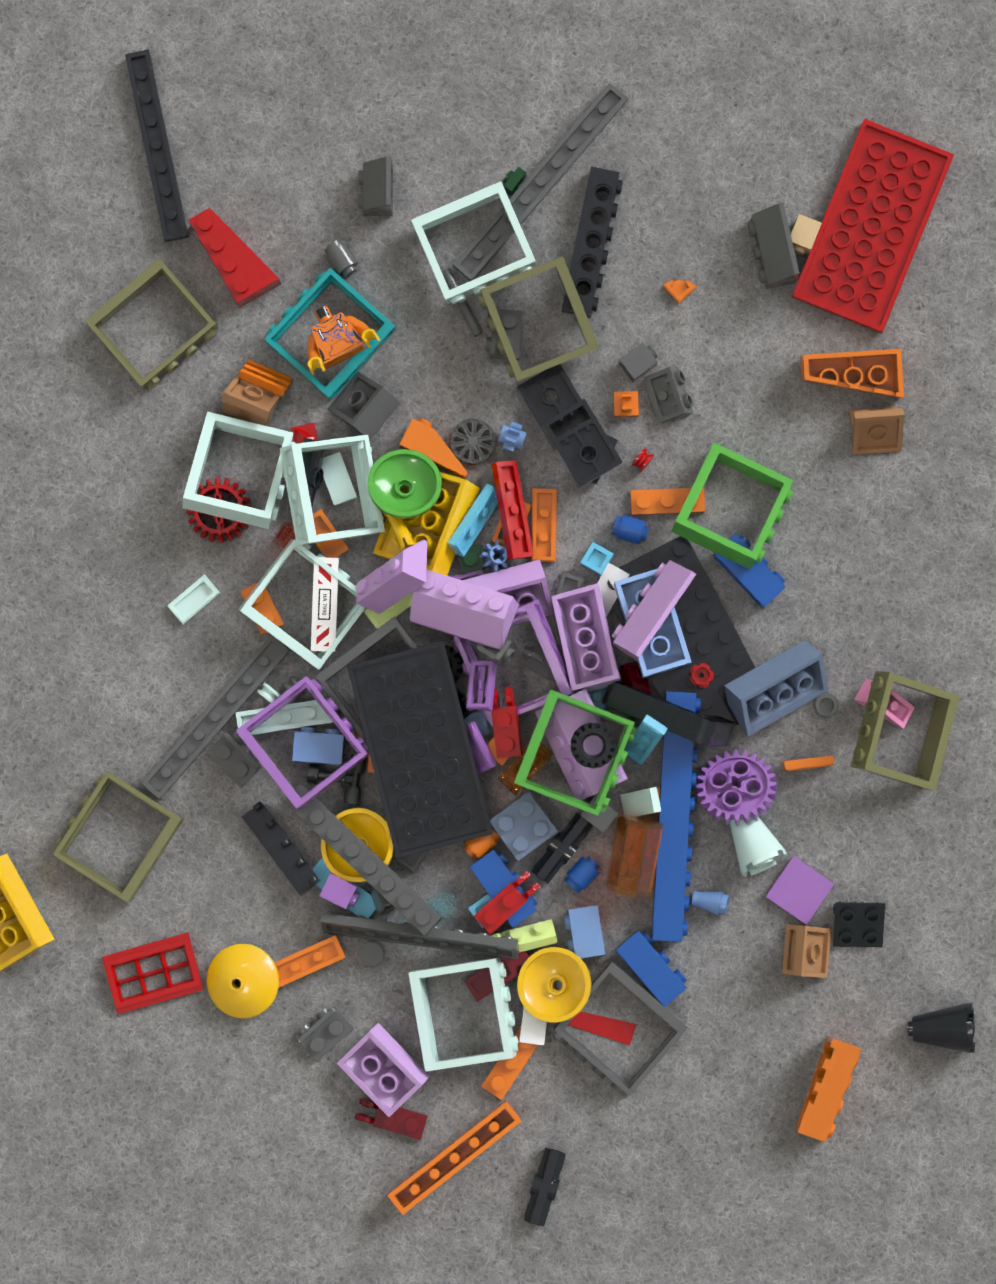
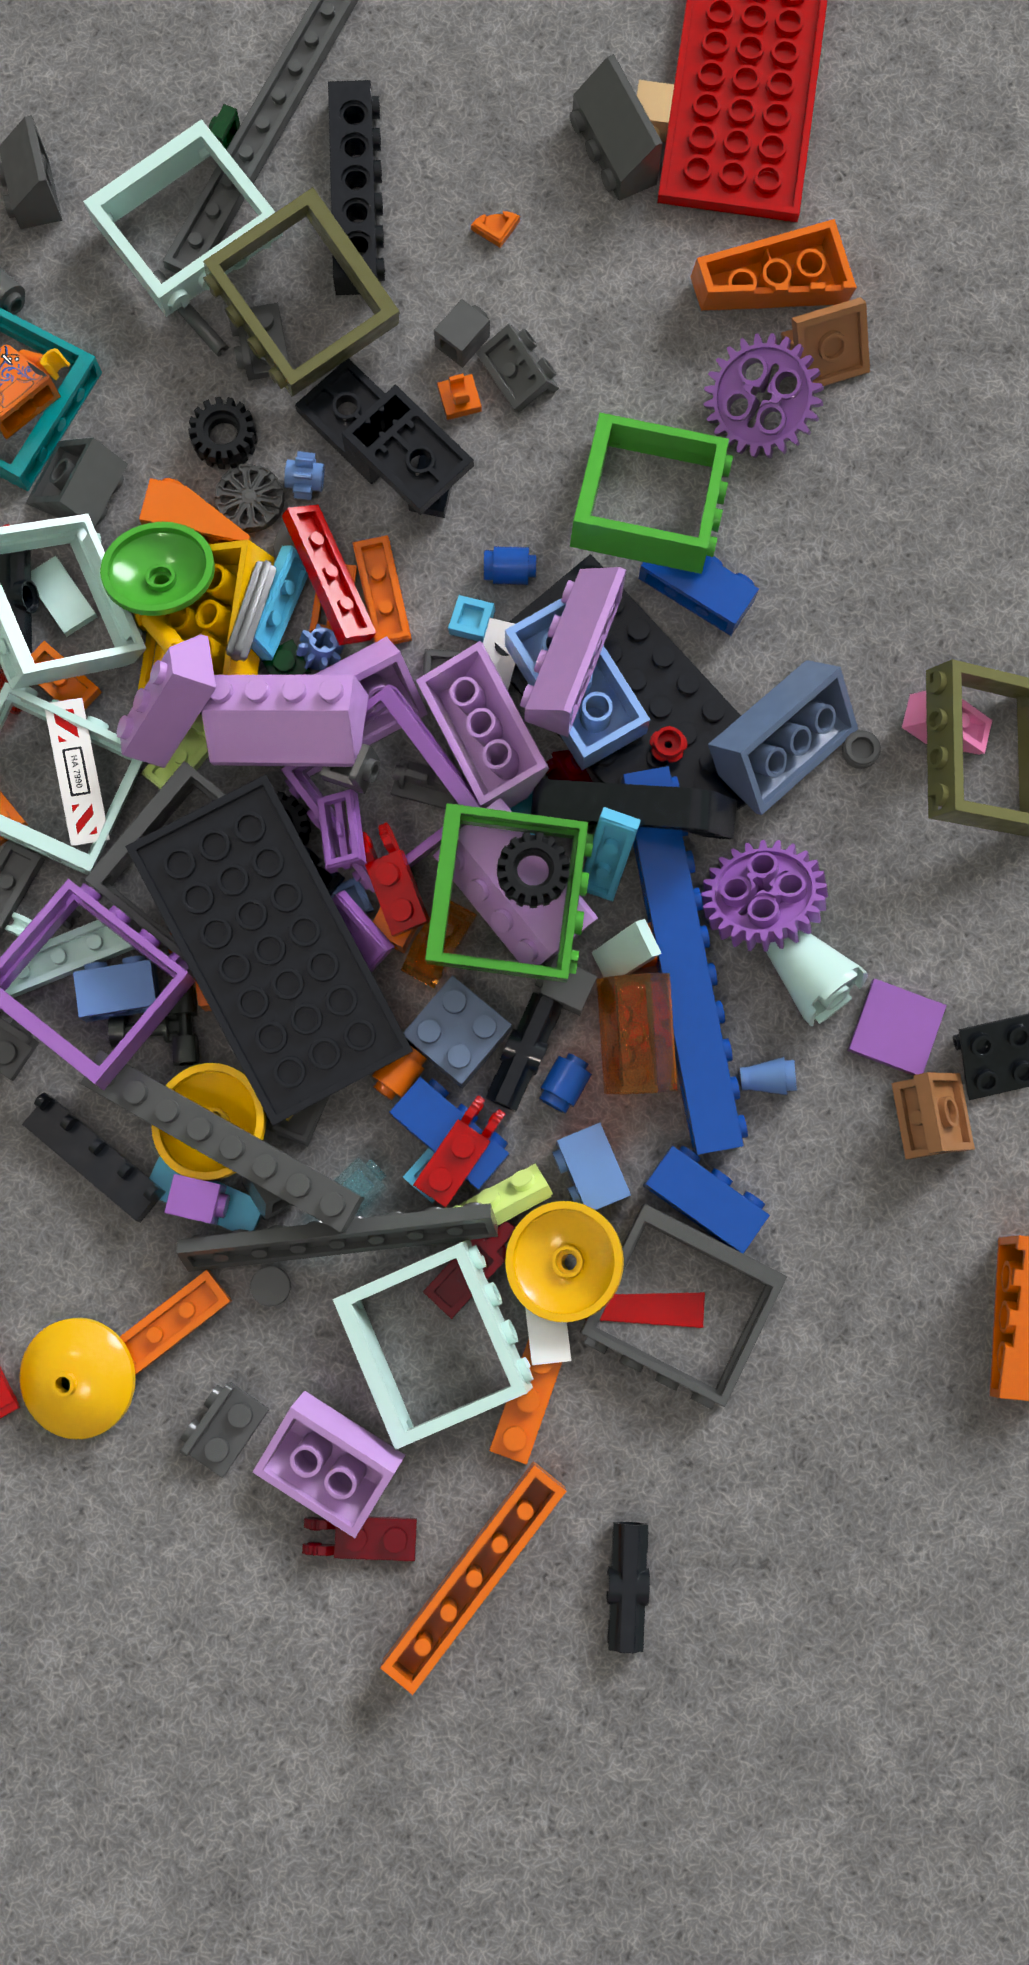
camera: 20 degrees left, 5 degrees down
orange plate [630,487,705,515] -> none
red bush [632,448,654,472] -> none
orange tile [782,755,834,772] -> none
none -> black tyre [188,397,258,470]
none -> axle [226,560,277,661]
none -> medium lavender gear [704,333,824,458]

